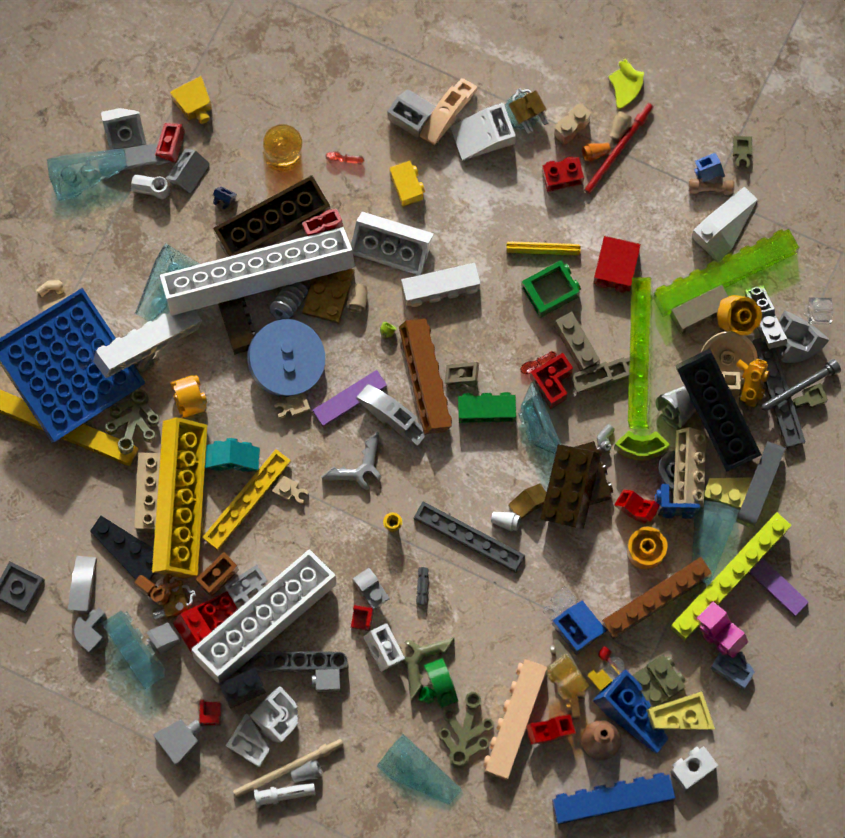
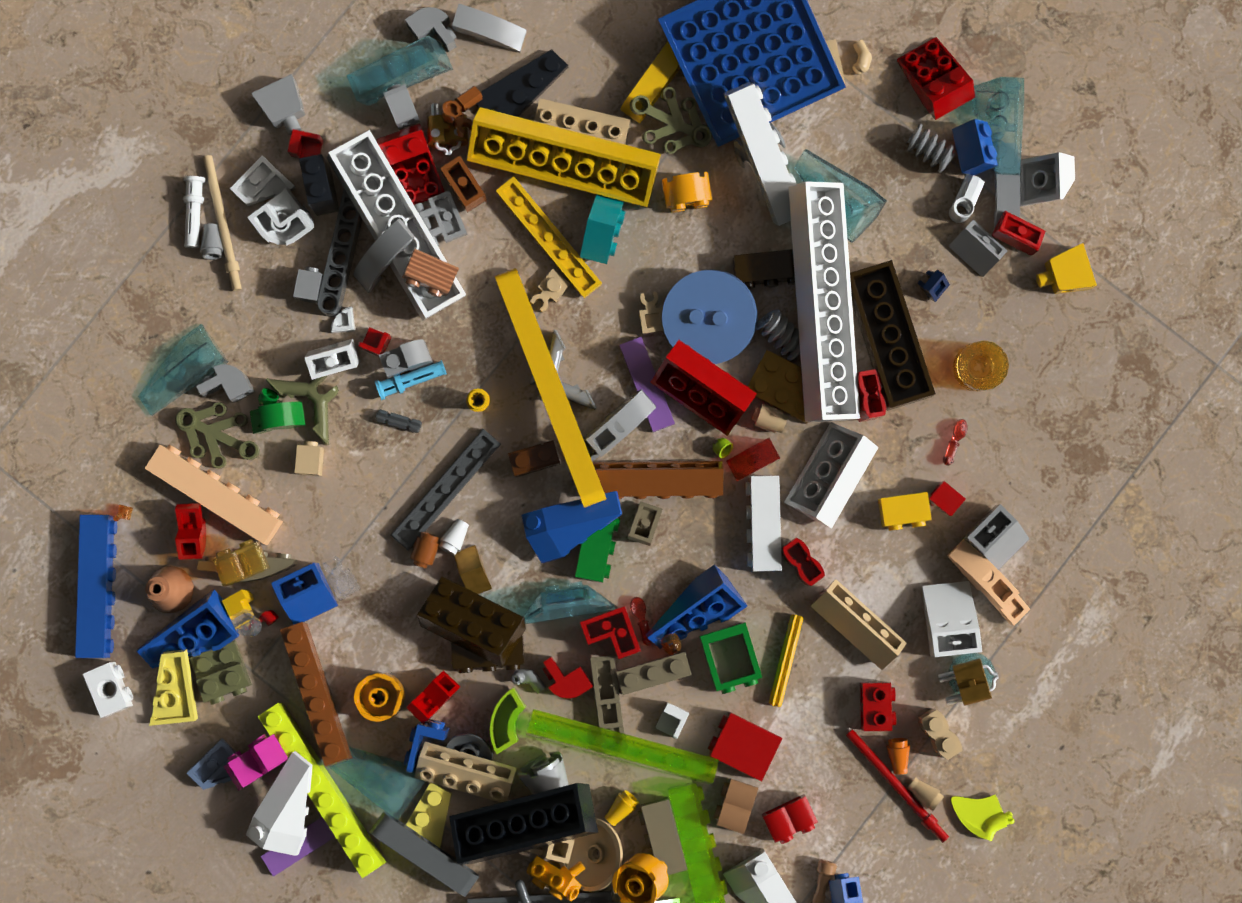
camera: 100 degrees right, 10 degrees up
none -> clear orange hand [113,504,133,521]
none -> light grey brick [196,364,255,403]
none -> white wedge [246,751,312,856]
none -> tan brick [295,441,324,476]
none -> white tile [331,307,355,333]
none -> light grey slope [353,219,415,293]
none -> medium azure pin [375,360,447,401]
none -> nougat brick [402,249,459,298]
none -> dark orange brick [410,532,439,568]
none -> yellow beam [494,268,606,508]
none -> reddish brown brick [508,440,561,478]
none -> blue wedge [521,491,622,563]
none -> red brick [542,657,593,698]
none -> yellow cone [604,790,639,826]
none -> blue wedge [646,564,747,649]
none -> red brick [650,340,757,436]
none -> white panel [656,702,689,739]
none -> clear orange hinge [661,634,681,655]
none -> medium nougat brick [713,778,758,834]
none -> clear red slope [726,437,780,482]
none -> red brick [761,794,818,844]
none -> red brick [781,538,825,586]
none -> tan brick [811,579,906,670]
none -> red slope [897,37,975,120]
none -> light grey piece [906,123,957,173]
none -> red panel [928,481,966,516]
none -> blue brick [952,119,998,175]

